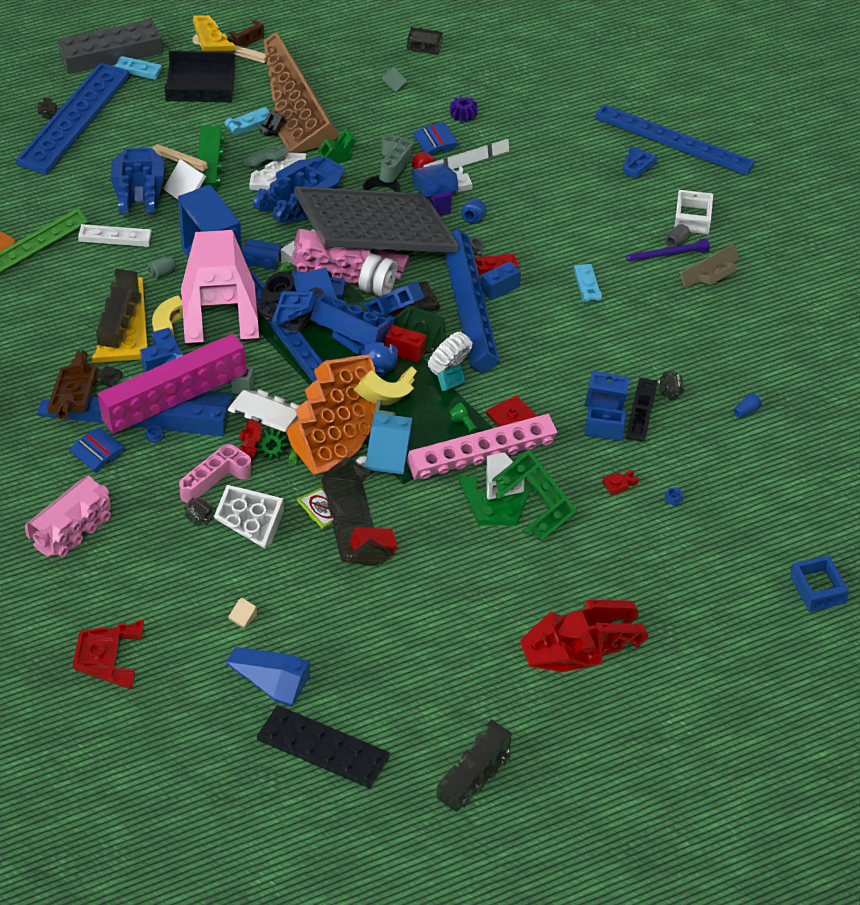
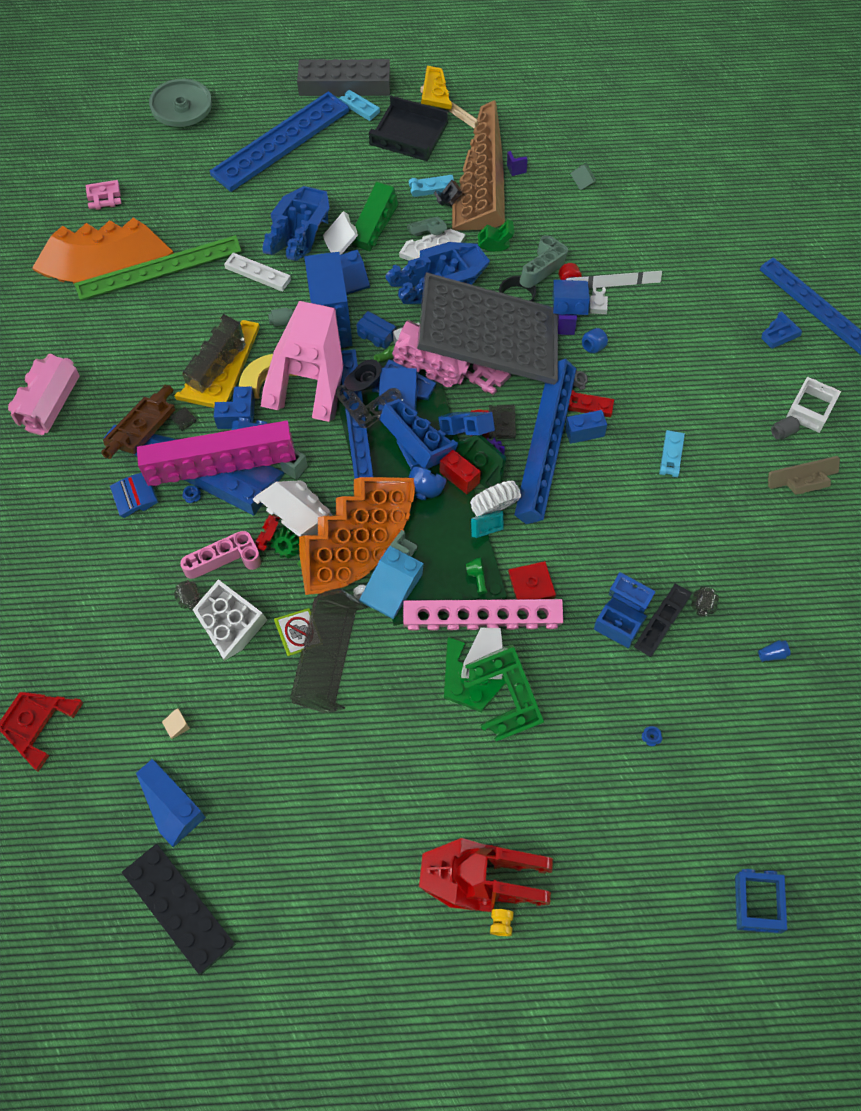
camera: 25 degrees right, 15 degrees up
bright pink brick [25,476,111,557] -> none
clear smoke gear [38,98,57,119] -> none
tan axle [152,144,208,171] -> none
copper hinge [228,20,264,47] -> none
blue wing [272,291,317,326] -> none
red brick [349,527,398,560] -> none
light yellow arch [353,366,417,405] -> none
white wheel [359,253,398,297] -> none
clear smoke brick [407,27,443,55] -> none
blue slope [413,122,459,155] -> none
clear smoke wedge [436,719,512,812] -> none
dark purple gear [450,96,478,123] -> none
red plate [602,470,639,496] -> none
dark purple piece [626,238,710,261] -> none
none -> yellow wheel [490,909,514,936]
none -> dark purple panel [507,151,528,176]

